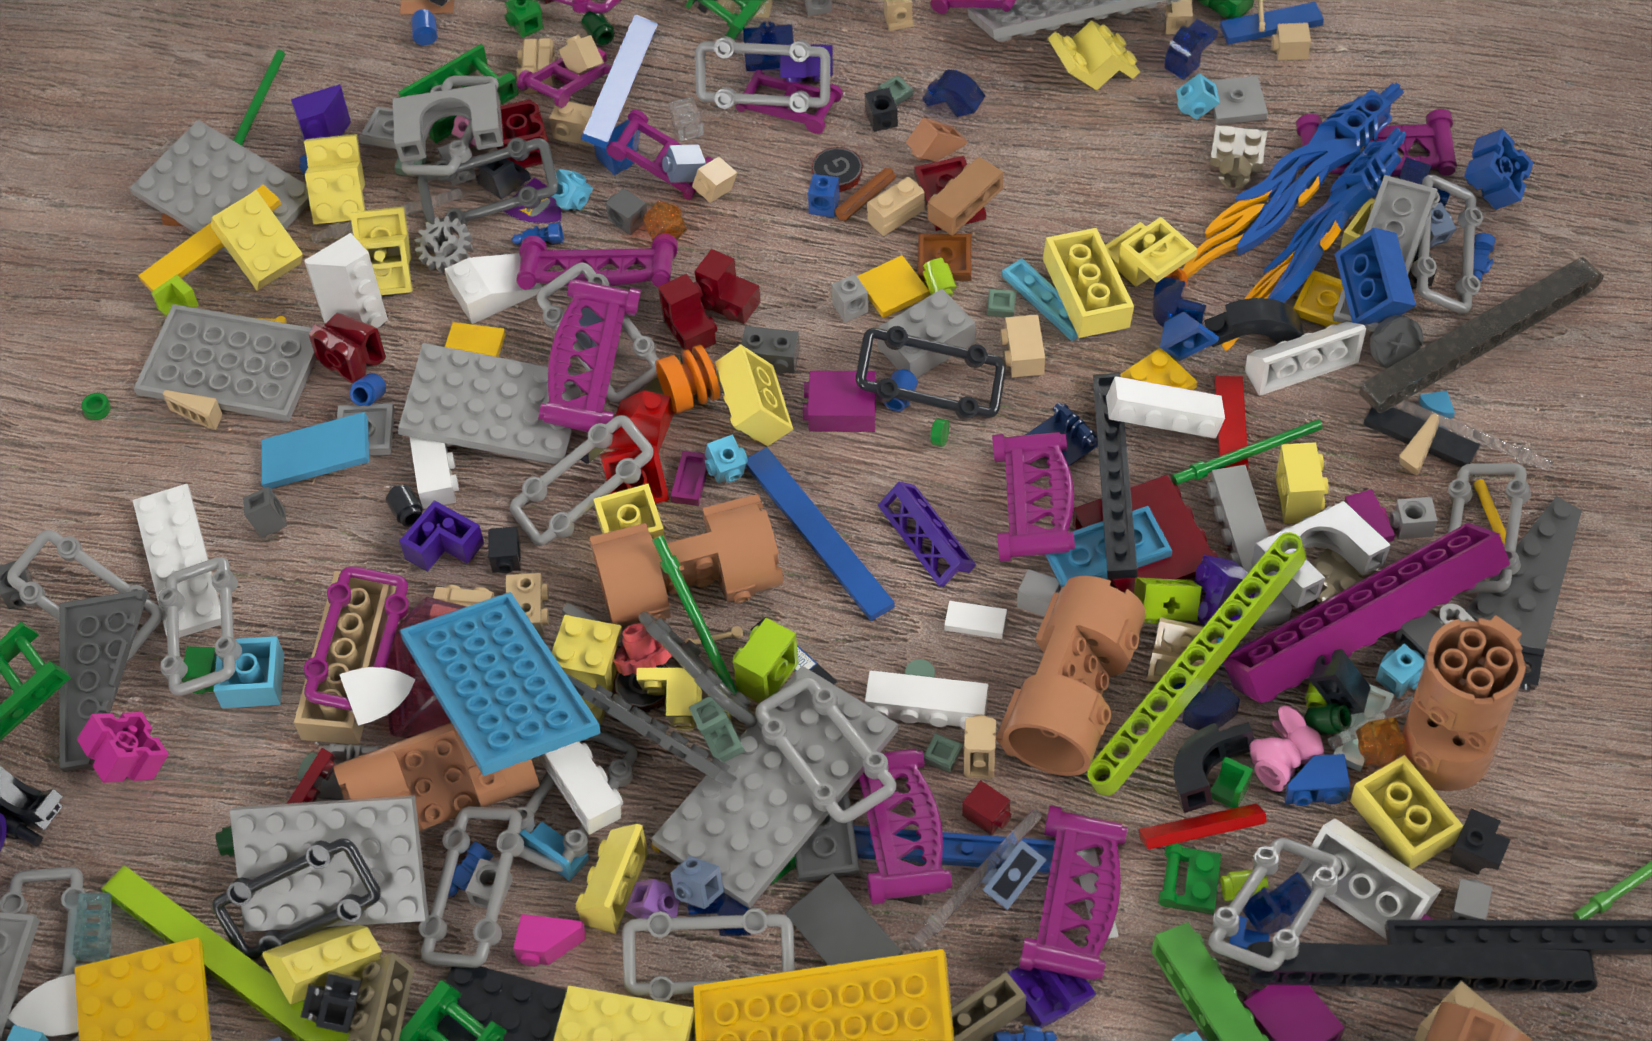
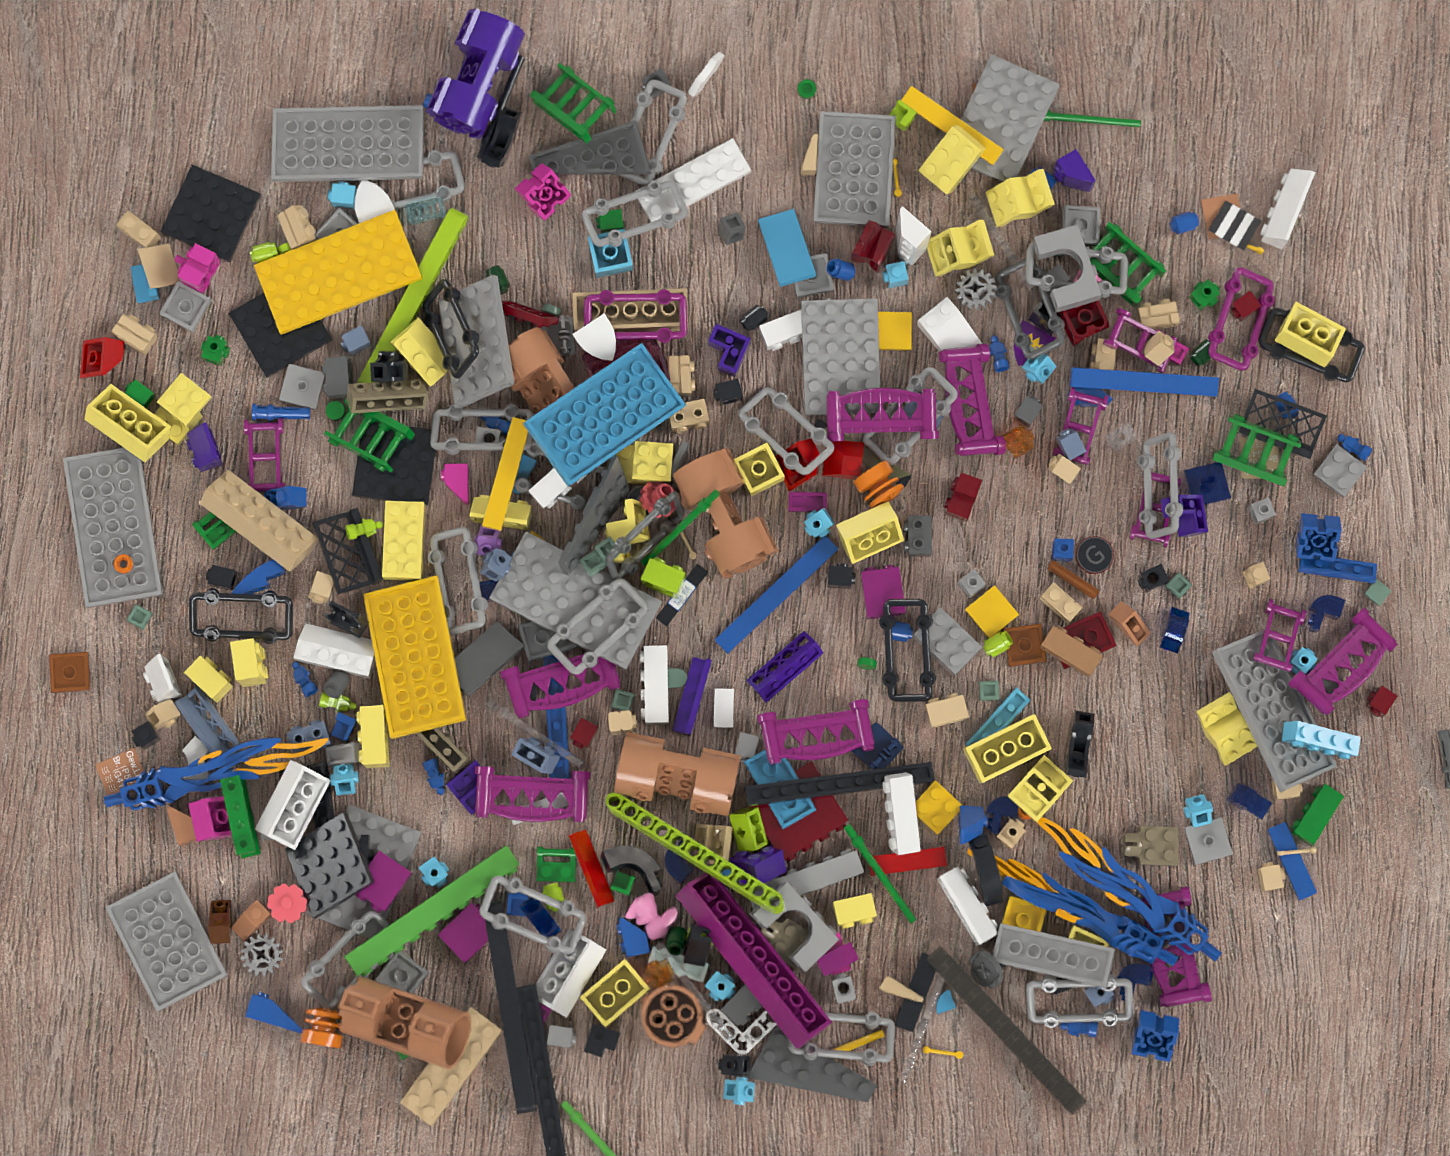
camera: 75 degrees right, 25 degrees up
dark red brick [658,274,718,355] -> none
blue slope [1335,228,1416,325] -> none
none -> yellow tile [482,417,529,531]
none -> dark purple fence [672,657,712,736]
none -> white tile [688,52,725,97]
none -> medium azure brick [723,1077,755,1105]
none -> black brick [828,563,856,589]
none -> medium azure brick [882,261,909,288]
none -> yellow hinge [923,1046,963,1059]
none -> tan brick [996,819,1026,850]
none -> black arch [1066,711,1095,778]

